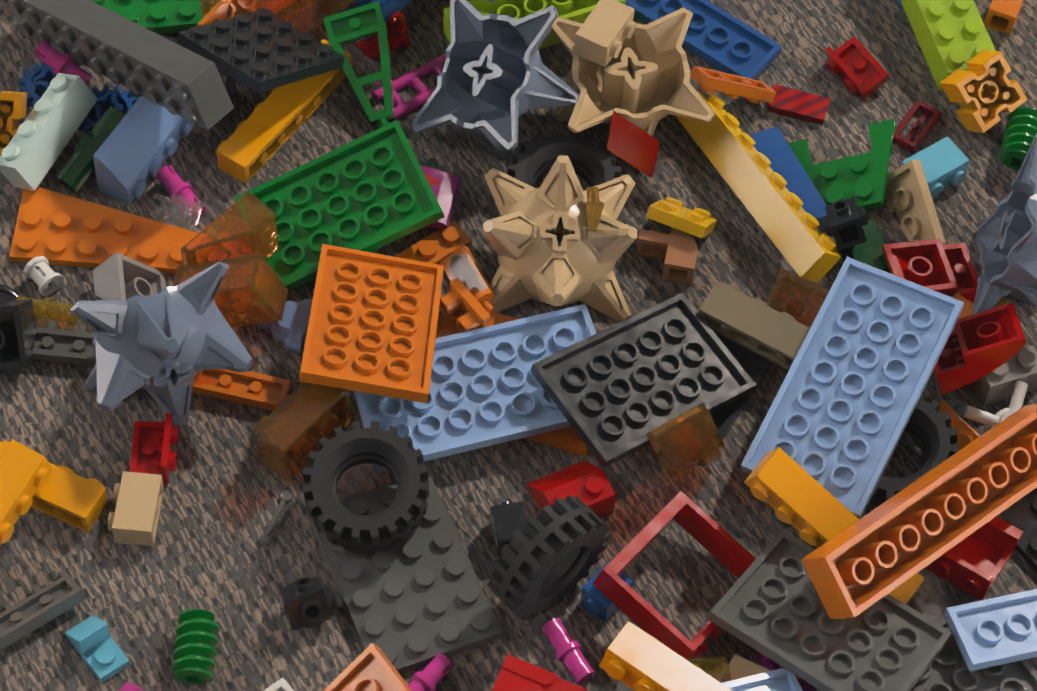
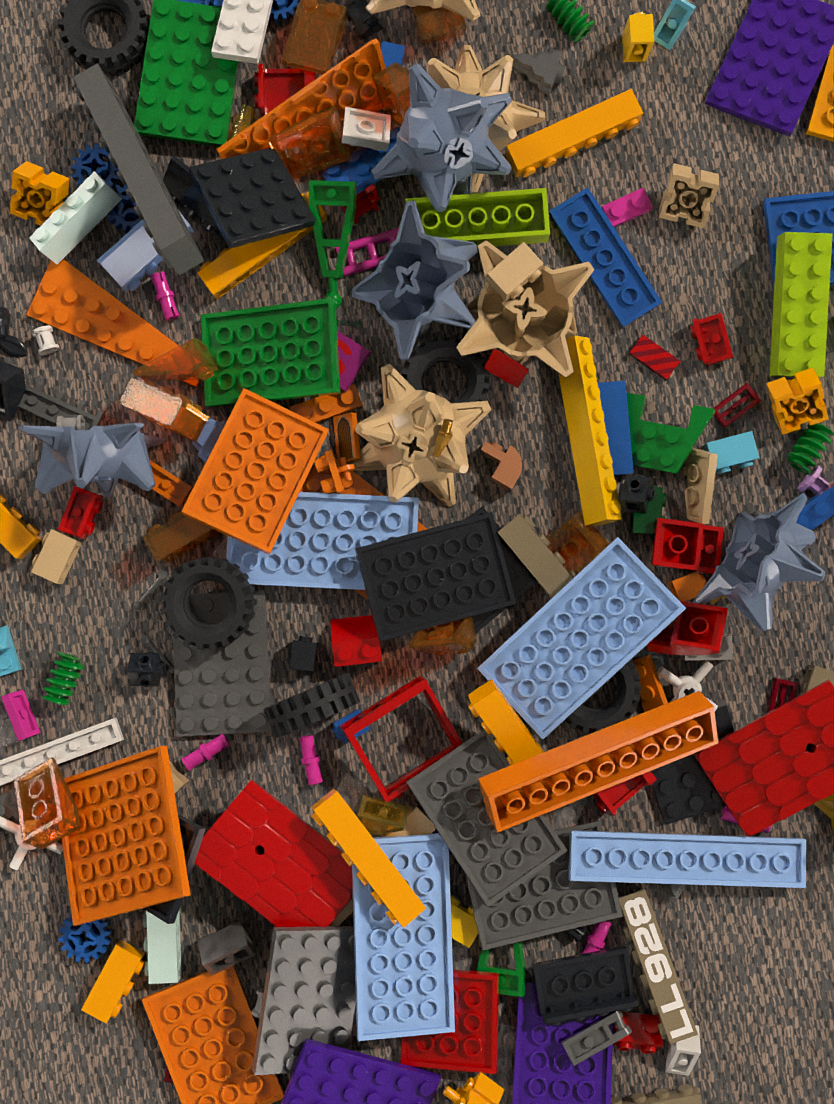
camera: 20 degrees right, 30 degrees up
clear yellow pin [16,295,80,324] -> none
dark pink pin [33,40,93,85] -> none
dark green piece [56,106,125,194] -> none
light grey slope [93,252,166,300] -> none
clear plate [148,194,204,232] -> none
yellow plate [646,197,717,238] -> none
orange plate [690,66,776,104] -> none

